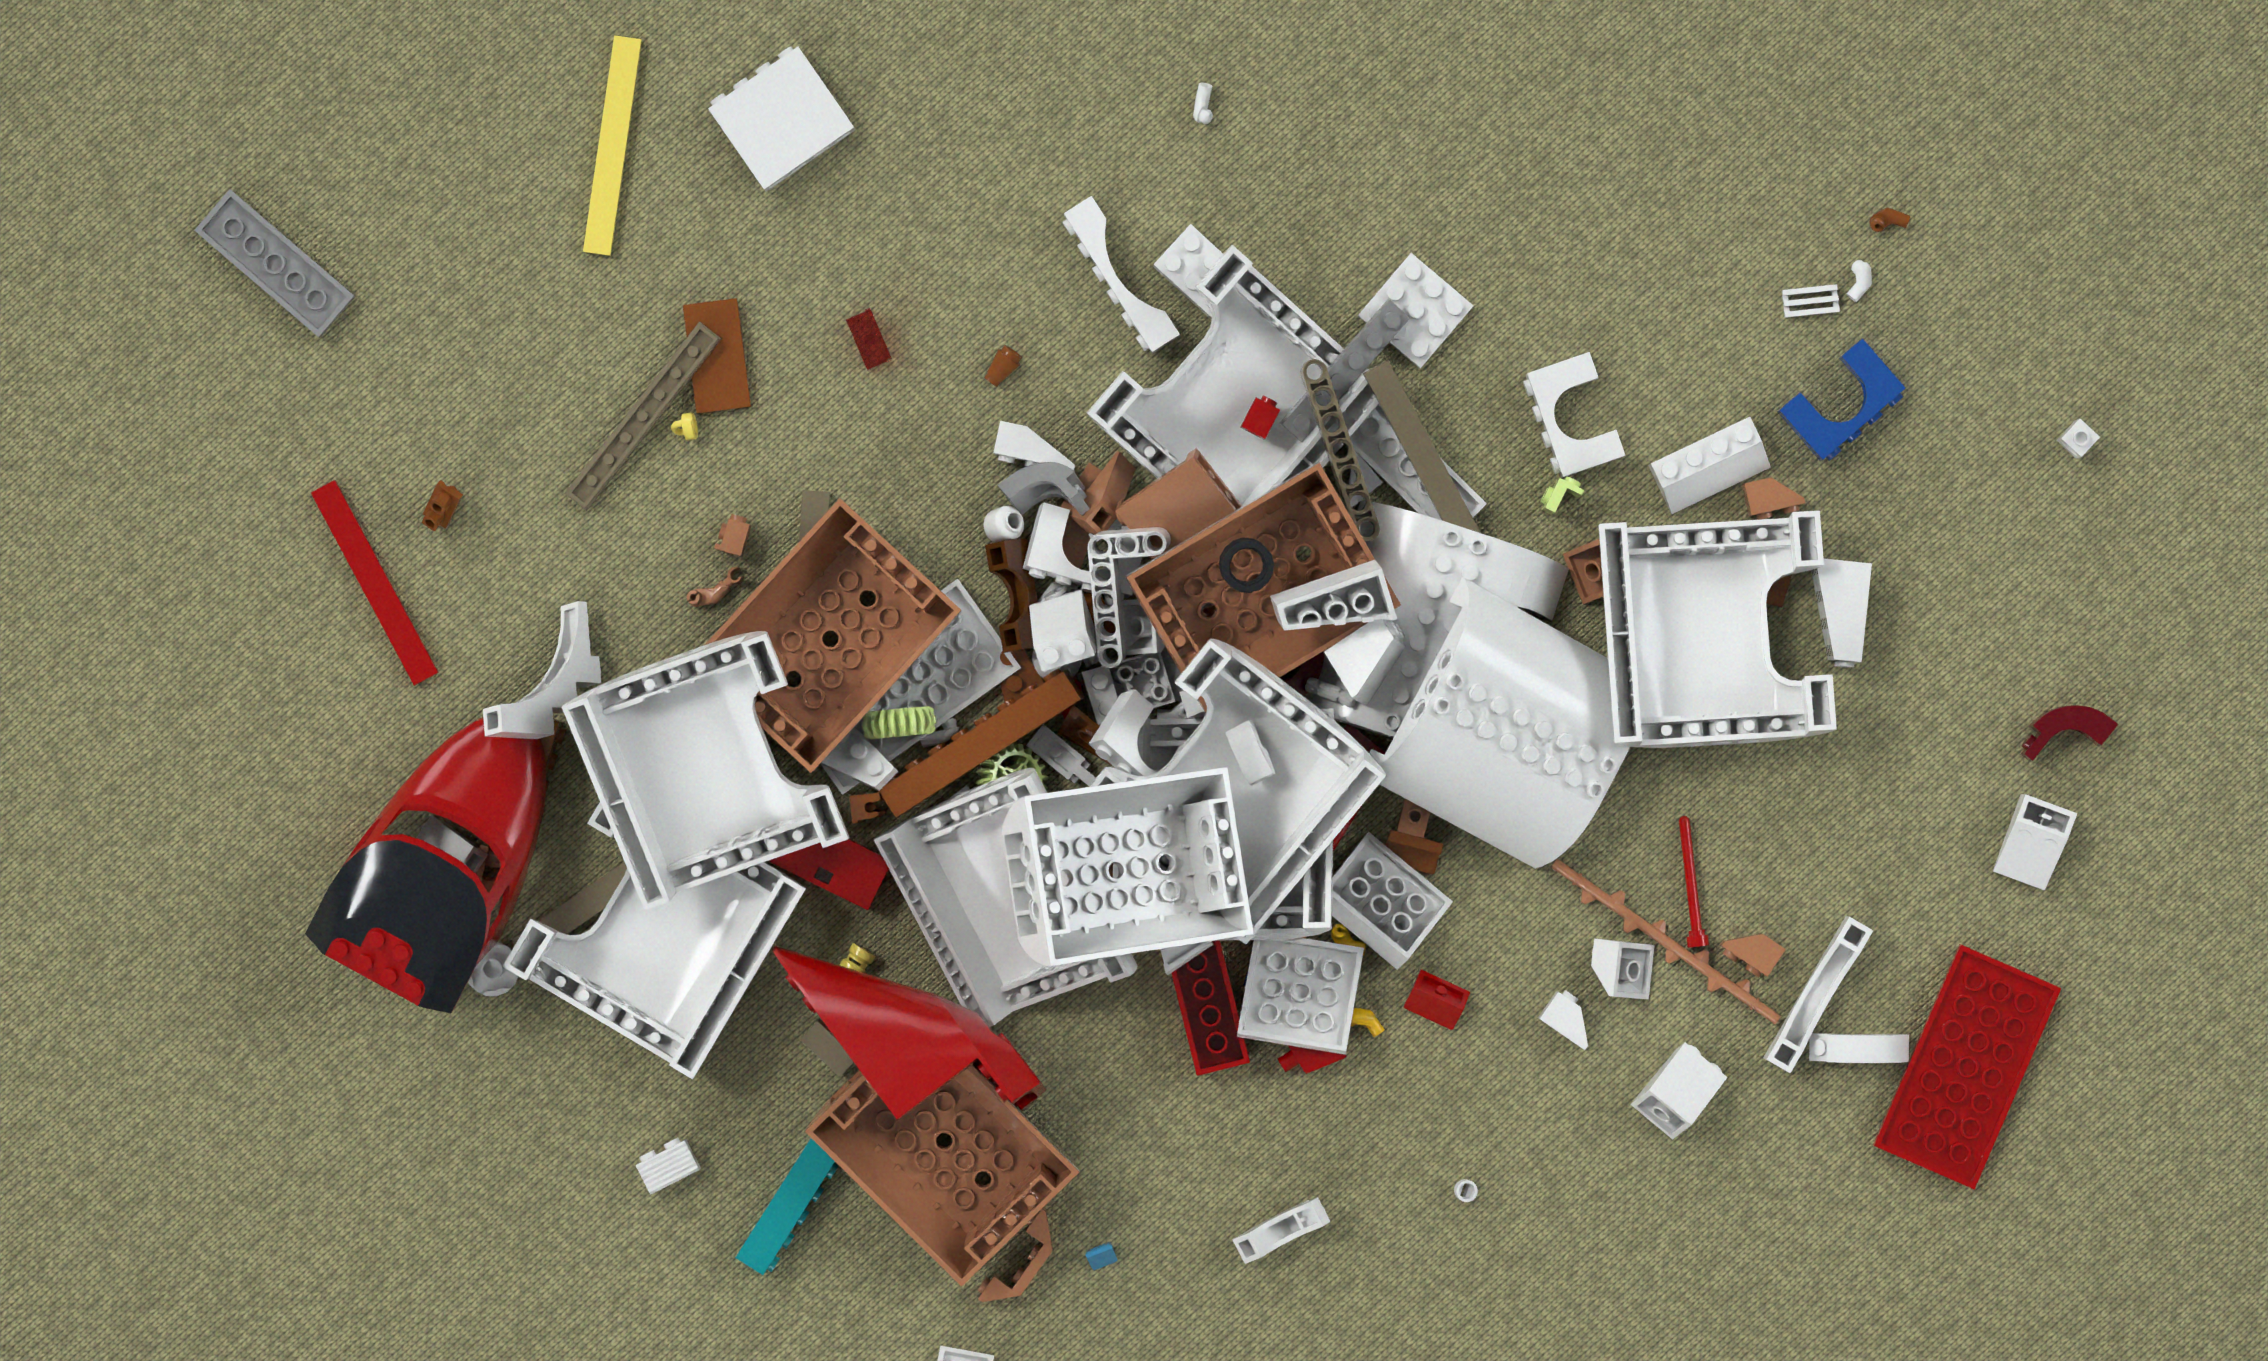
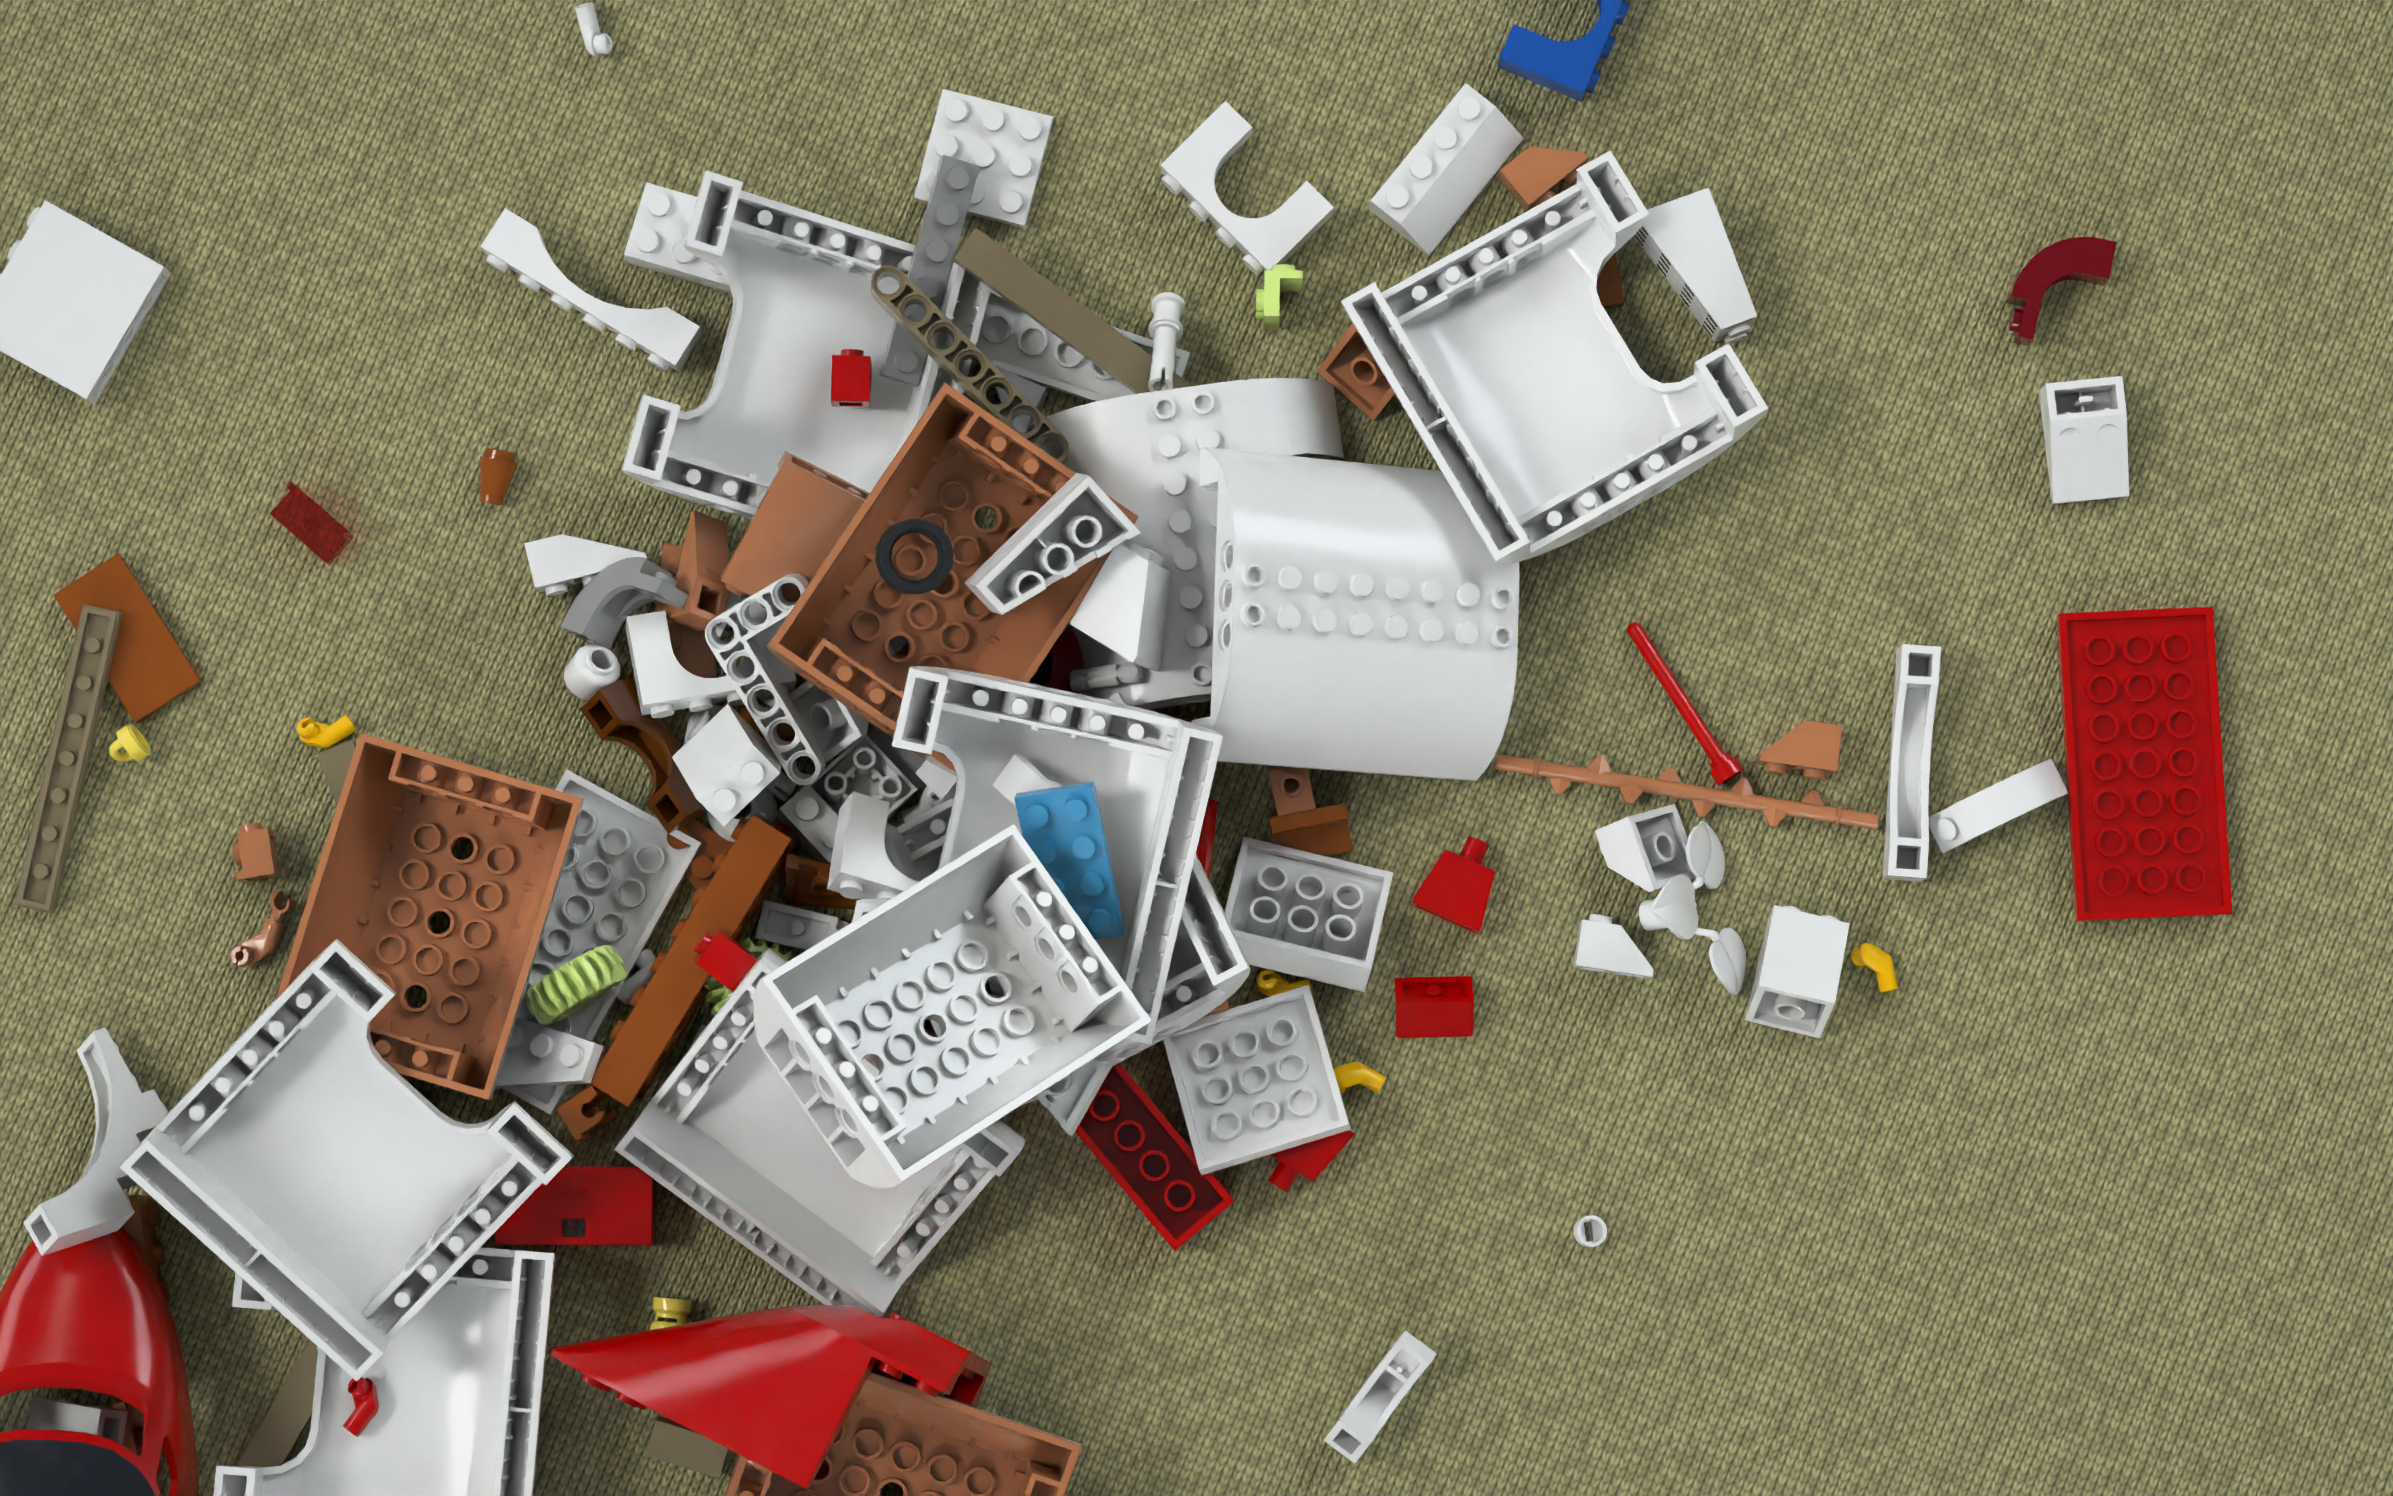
camera: 30 degrees left, 5 degrees down
none -> yellow arm [296,715,357,749]
none -> red arm [343,1377,379,1437]
none -> red brick [693,928,757,992]
none -> dark azure plate [1014,782,1126,940]
none -> white pin [1148,292,1185,392]
none -> red torso [1410,836,1495,934]
none -> white plant [1639,821,1746,996]
none -> yellow arm [1851,943,1899,993]

